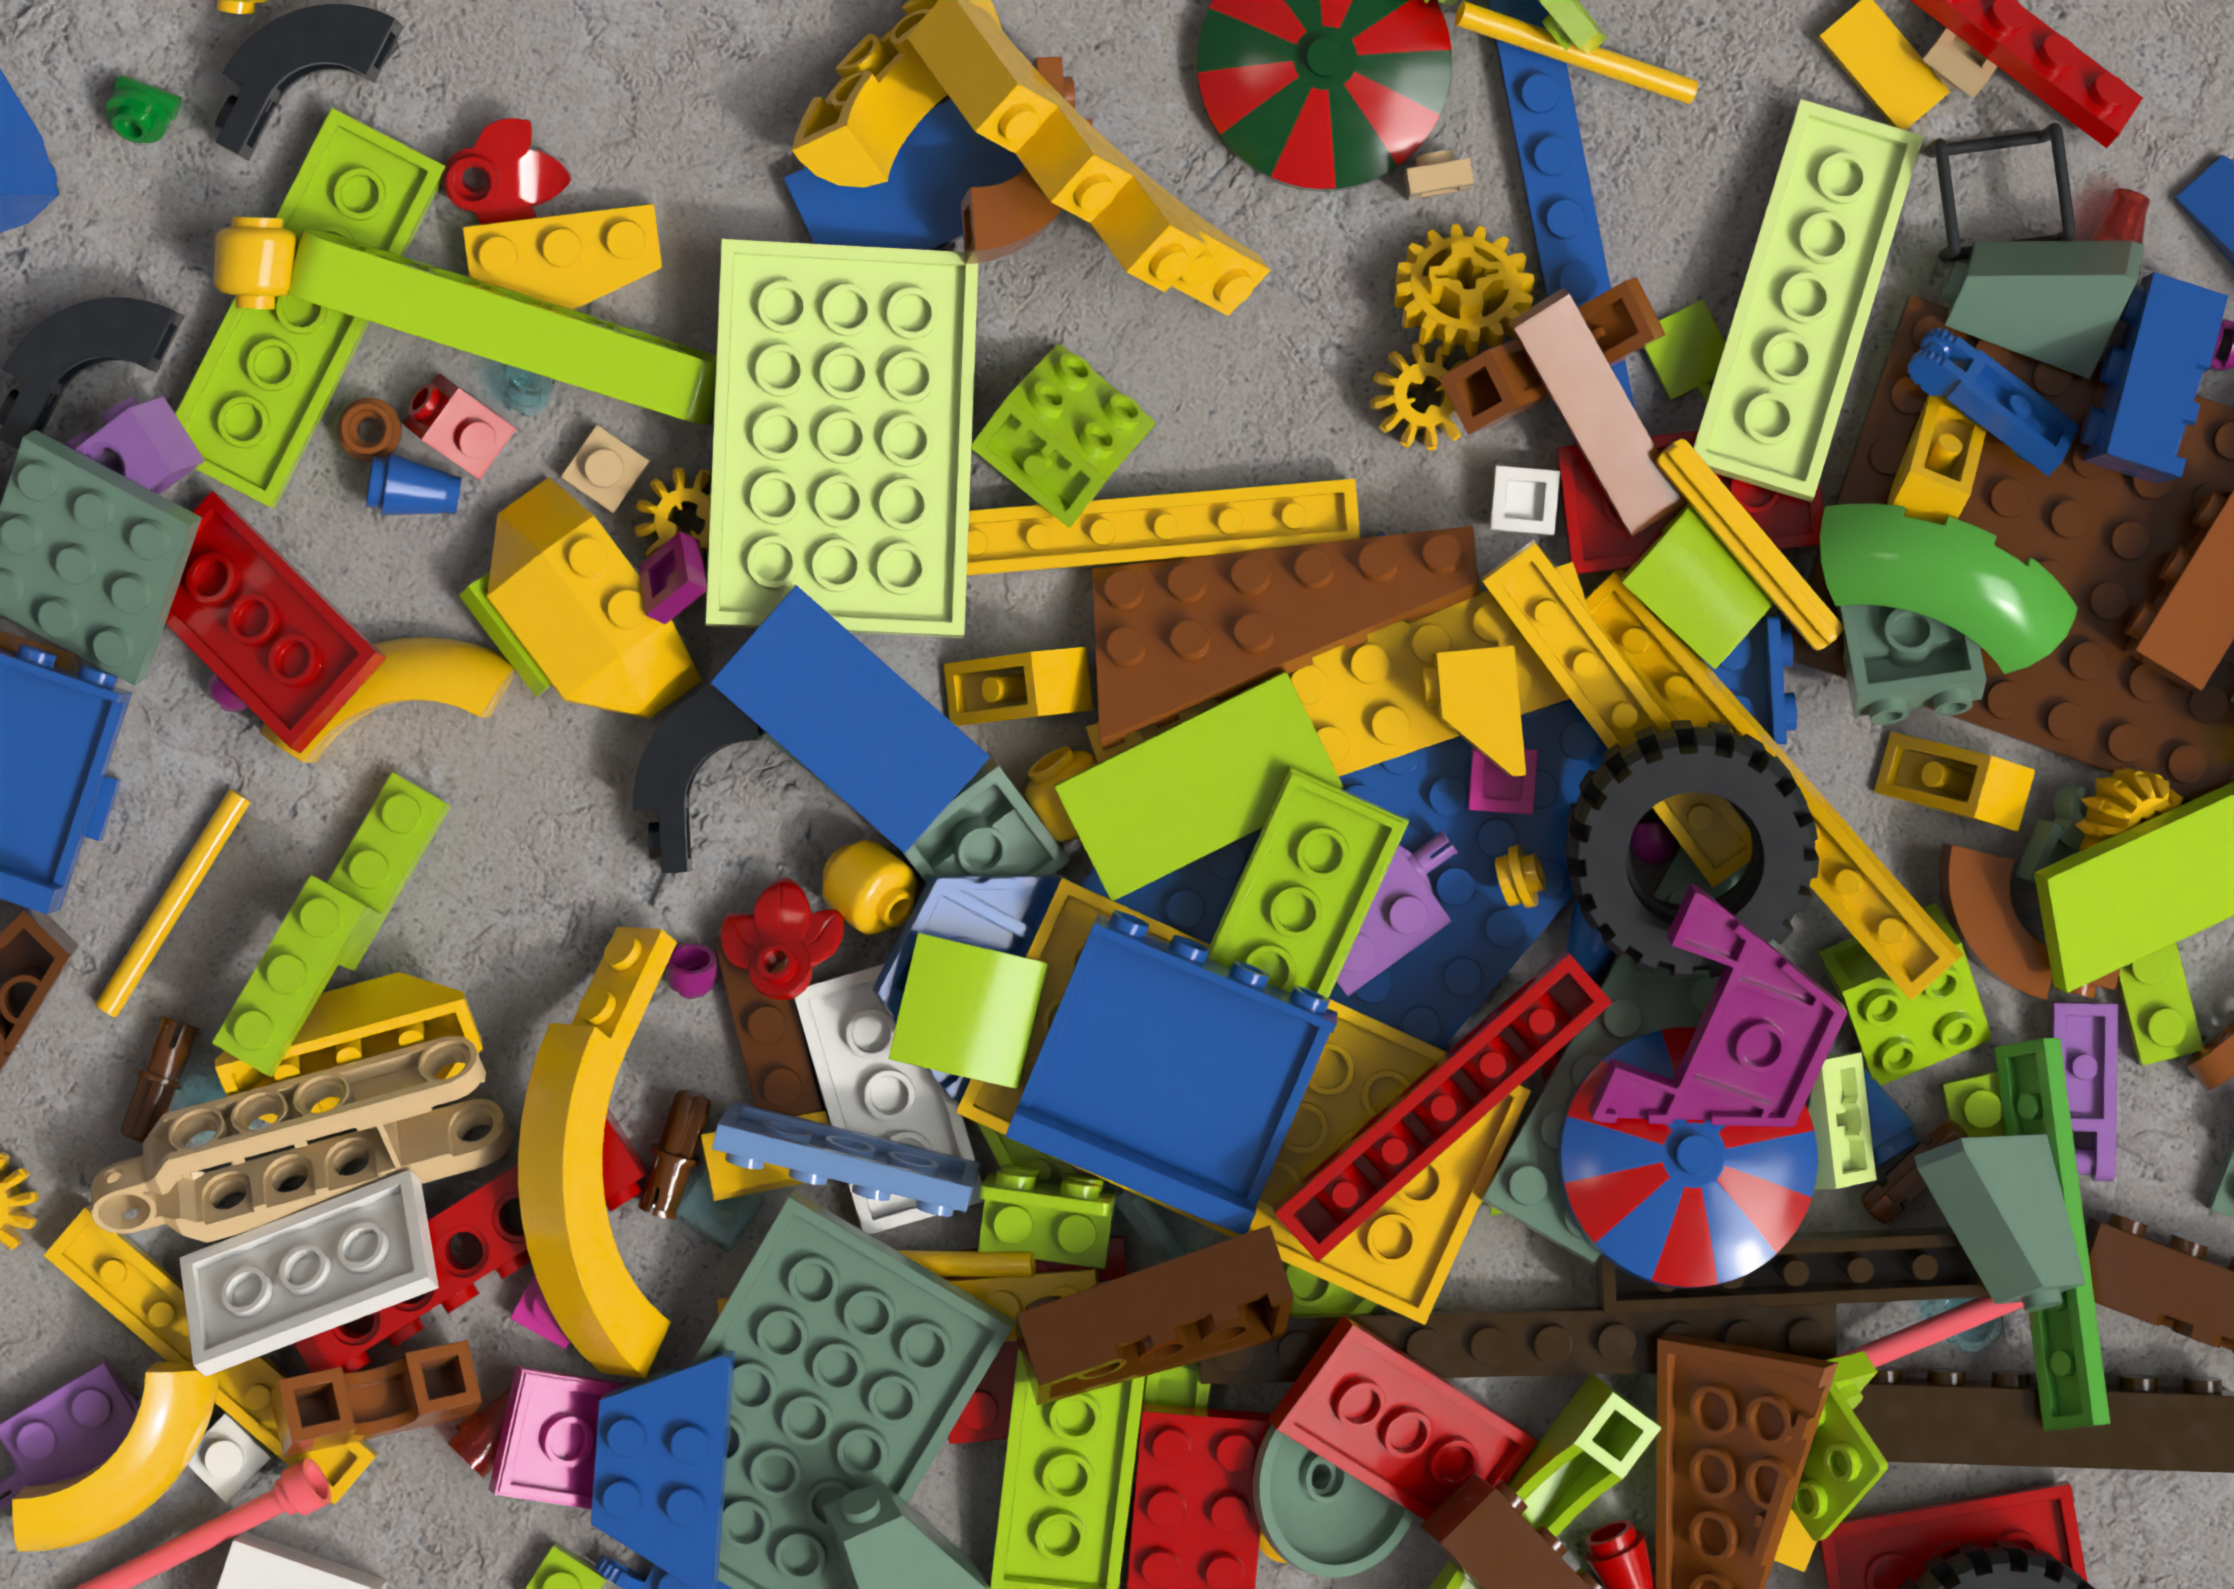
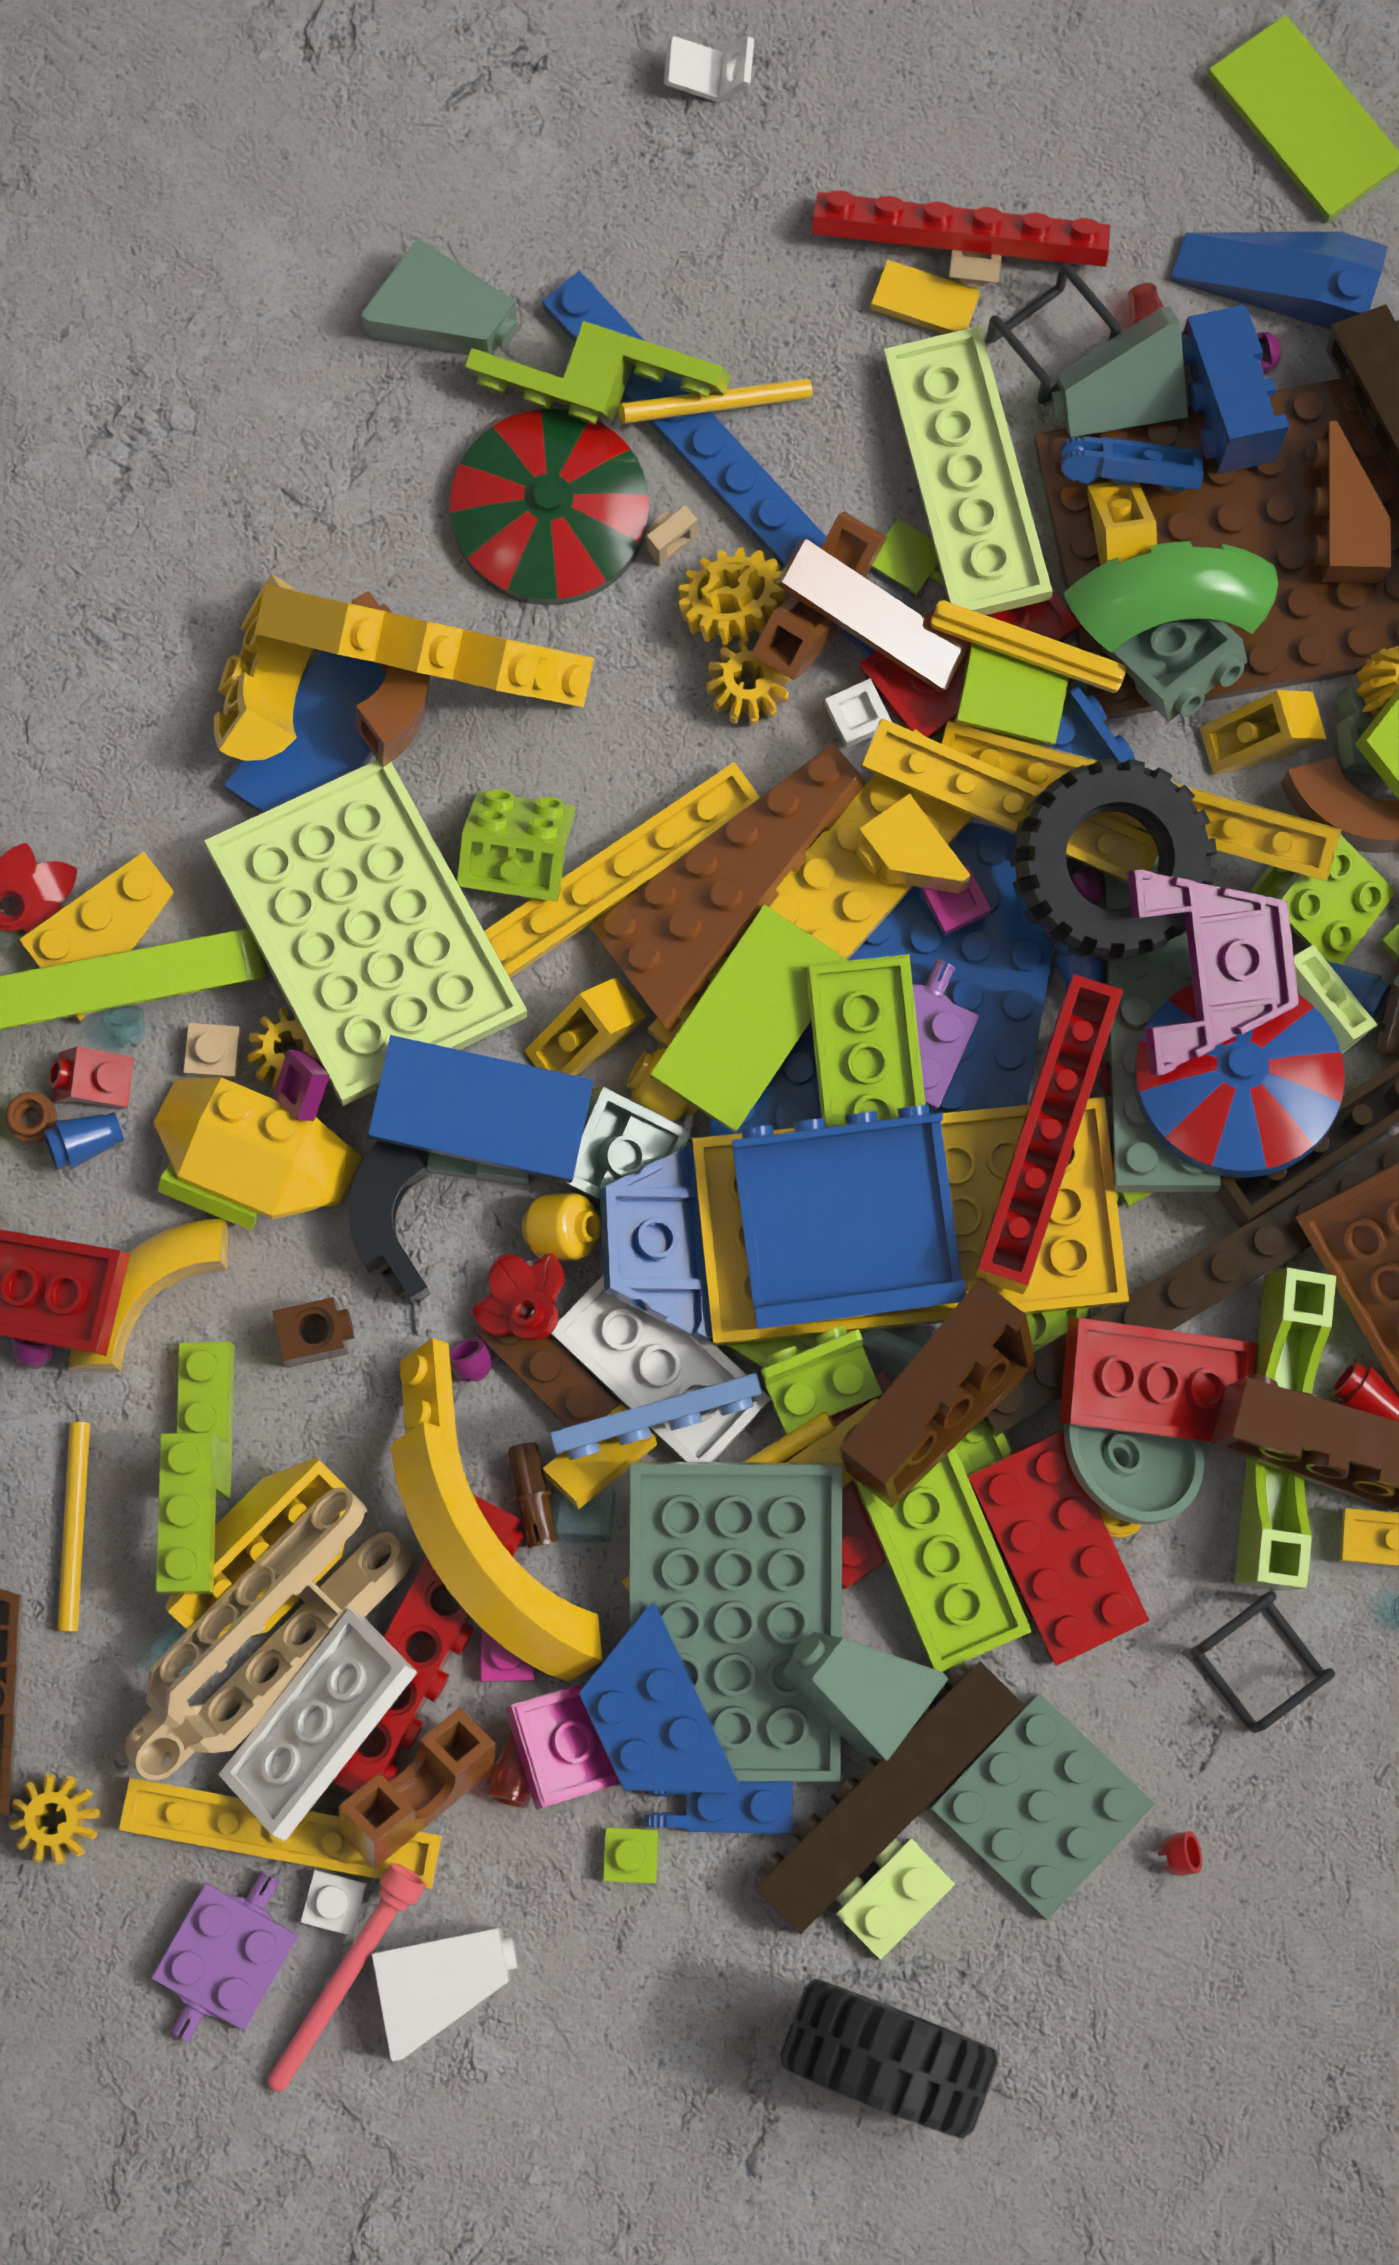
camera: 25 degrees left, 10 degrees down
yellow brick [12,1361,220,1552] -> none
reddish brown axle [120,1015,200,1143] -> none
lime slope [888,933,1050,1089] -> none
yellow plate [1495,844,1546,909] -> none
none -> reddish brown brick [272,1297,355,1368]

